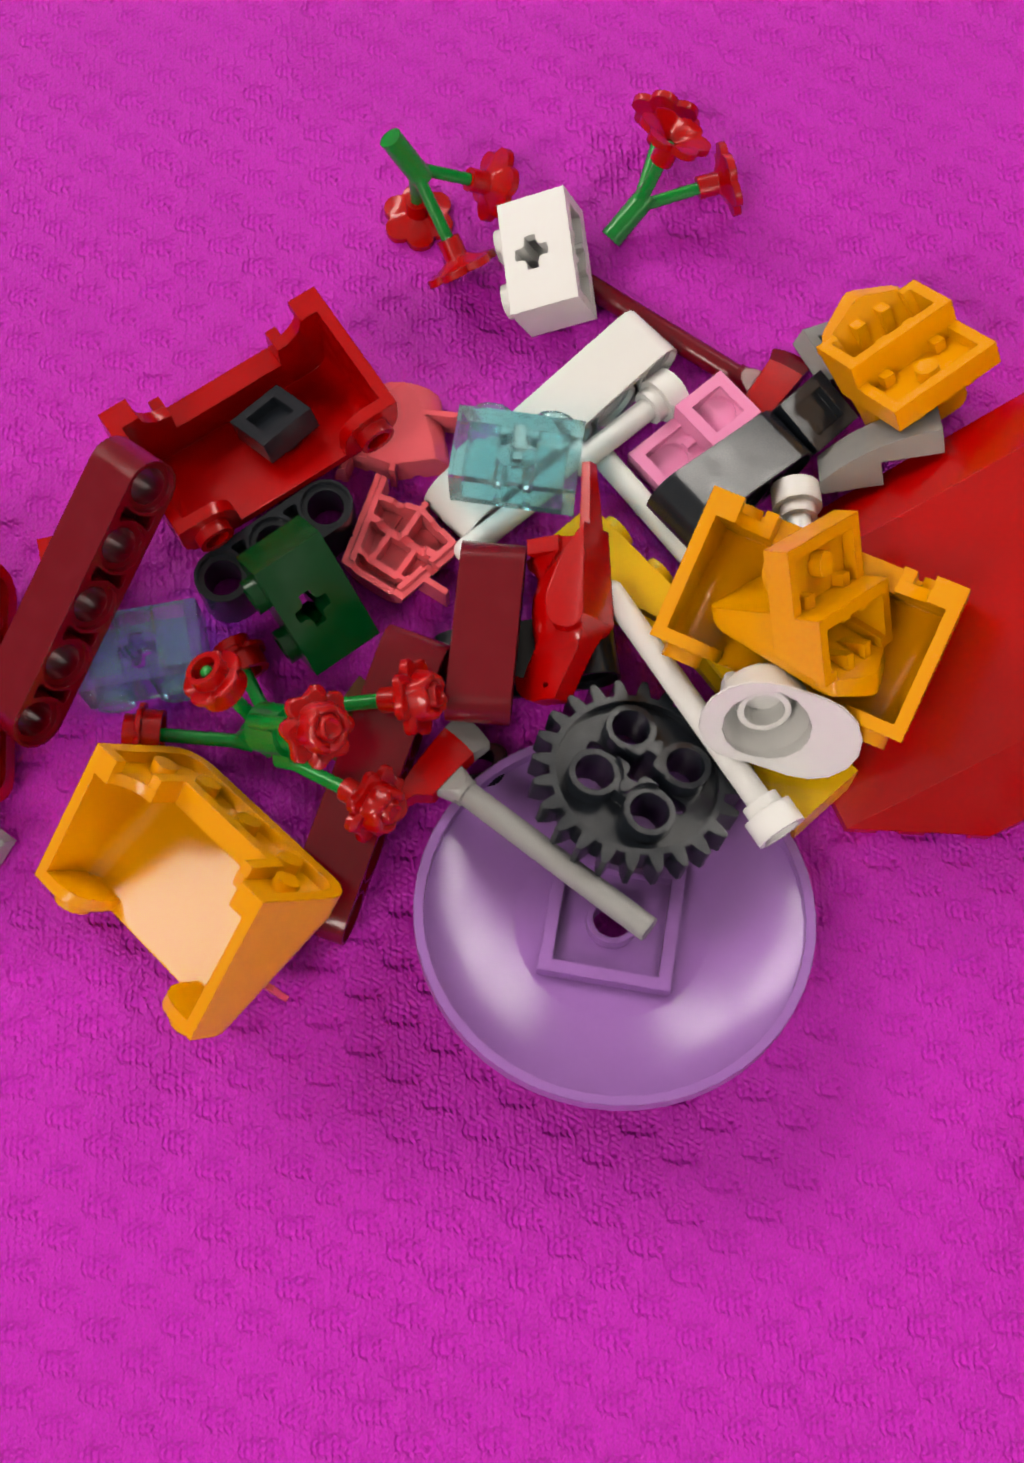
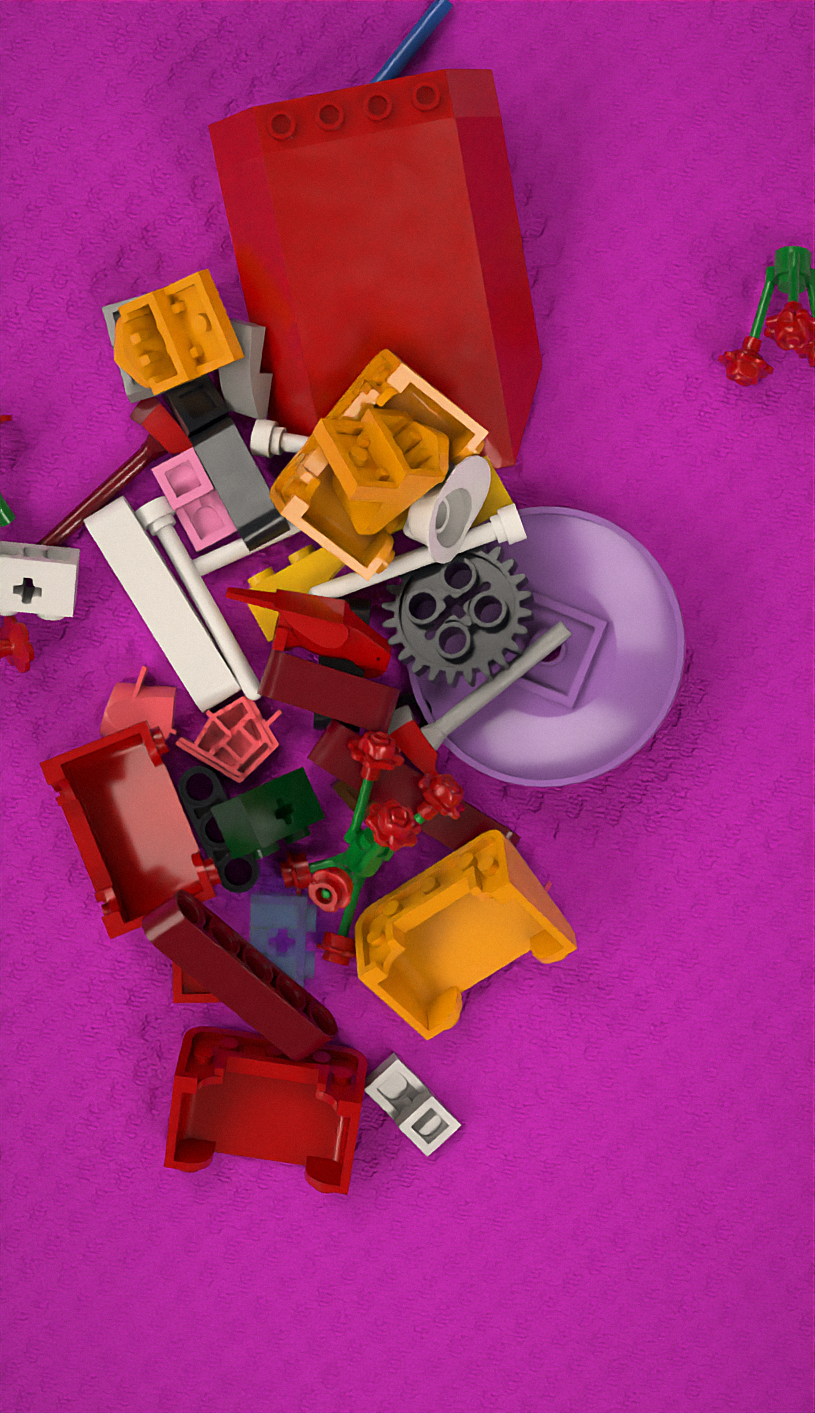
camera: 75 degrees left, 15 degrees up
black plate [230,384,320,463] -> none
clear light blue brick [448,402,586,516] -> none

